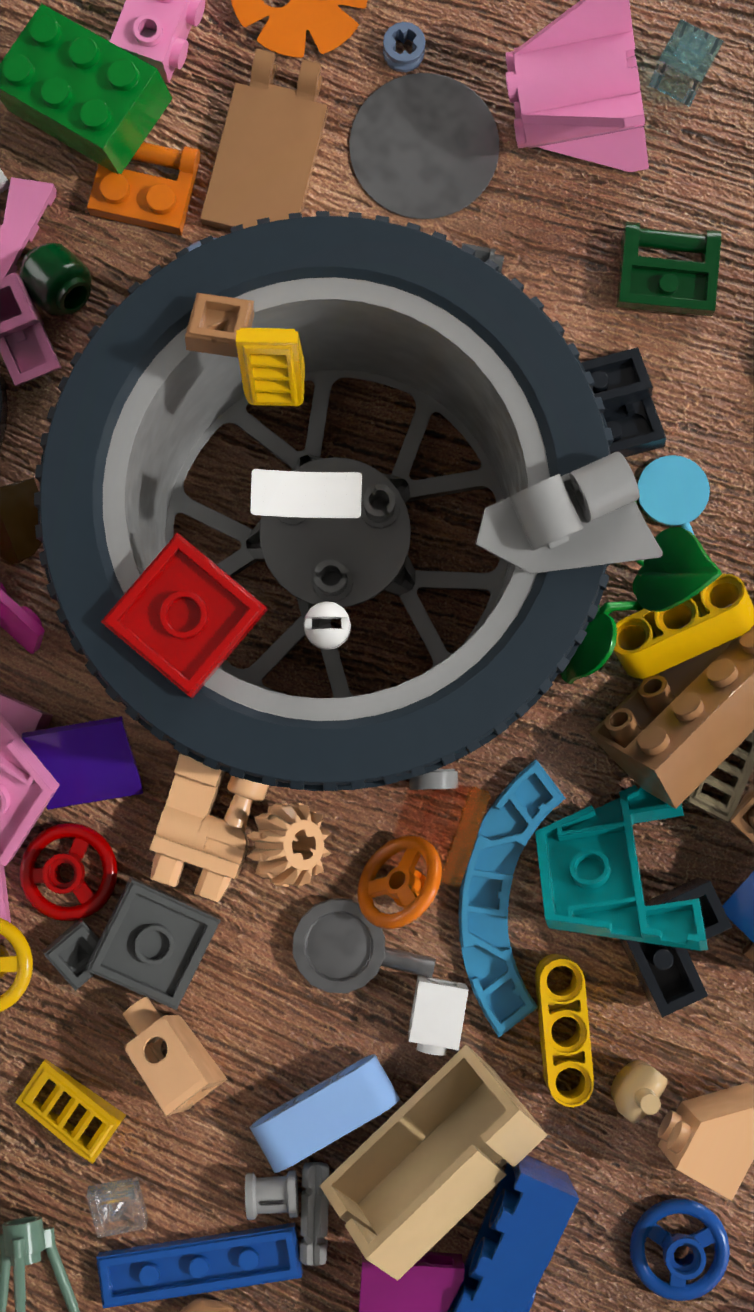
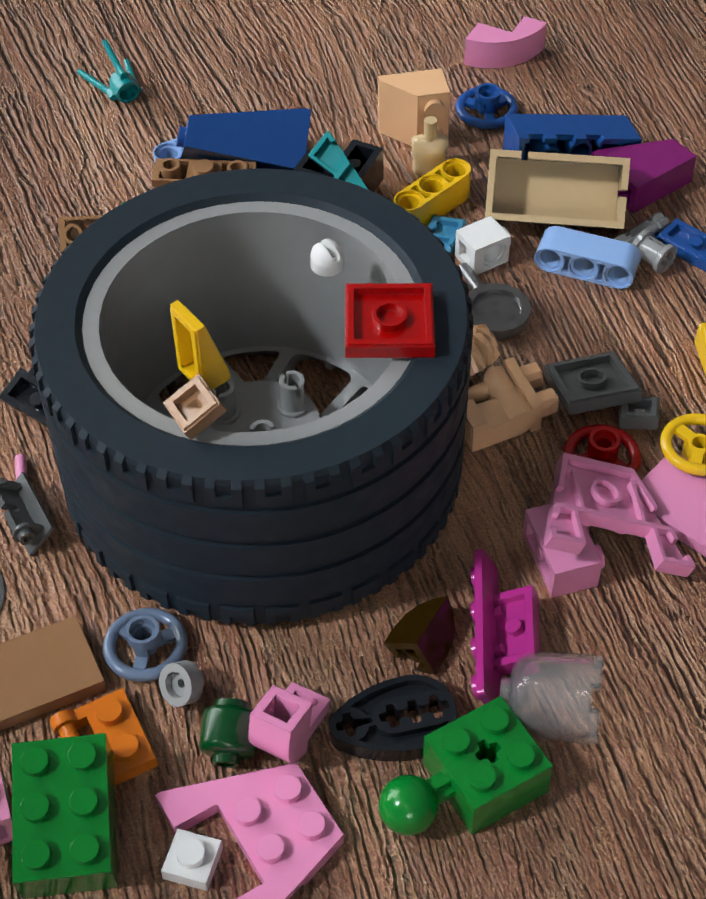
camera: 130 degrees left, 35 degrees down
dark purple piece [22,716,143,810] -> none
light nougat torso [122,997,227,1116] -> none
white sticker [250,469,362,518] -> none
light grey panel [475,452,663,574] -> none
none -> light grey tile [159,660,205,707]

